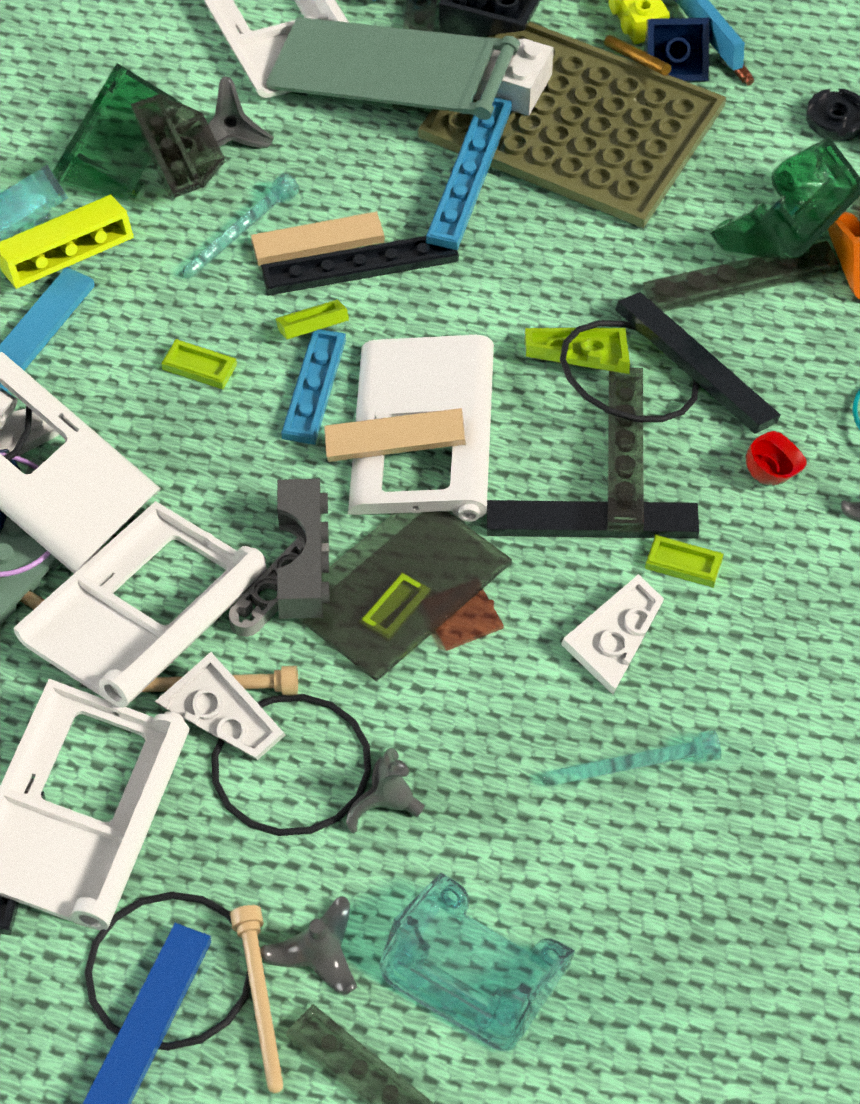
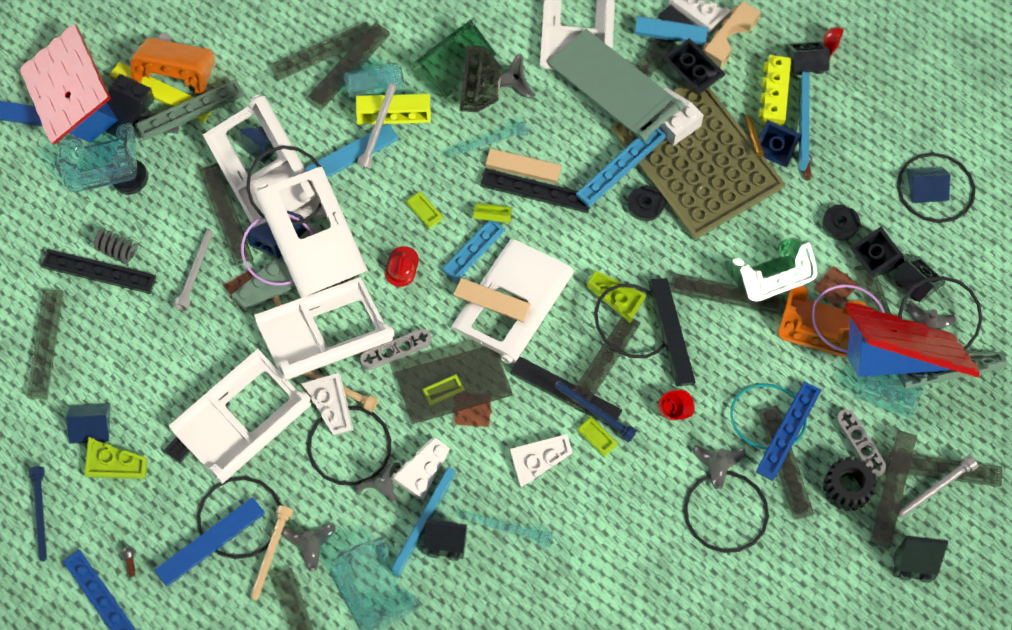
camera: 25 degrees right, 10 degrees up
dark grey arch [277,478,330,619] -> none
none -> light grey piece [357,83,396,169]
none -> red piece [385,246,419,287]
none -> white wing [390,438,450,499]
none -> dark azure tile [392,467,455,578]
none -> black slope [423,519,467,561]
none -> dark blue piece [555,381,637,442]
none -> black plate [627,185,665,221]

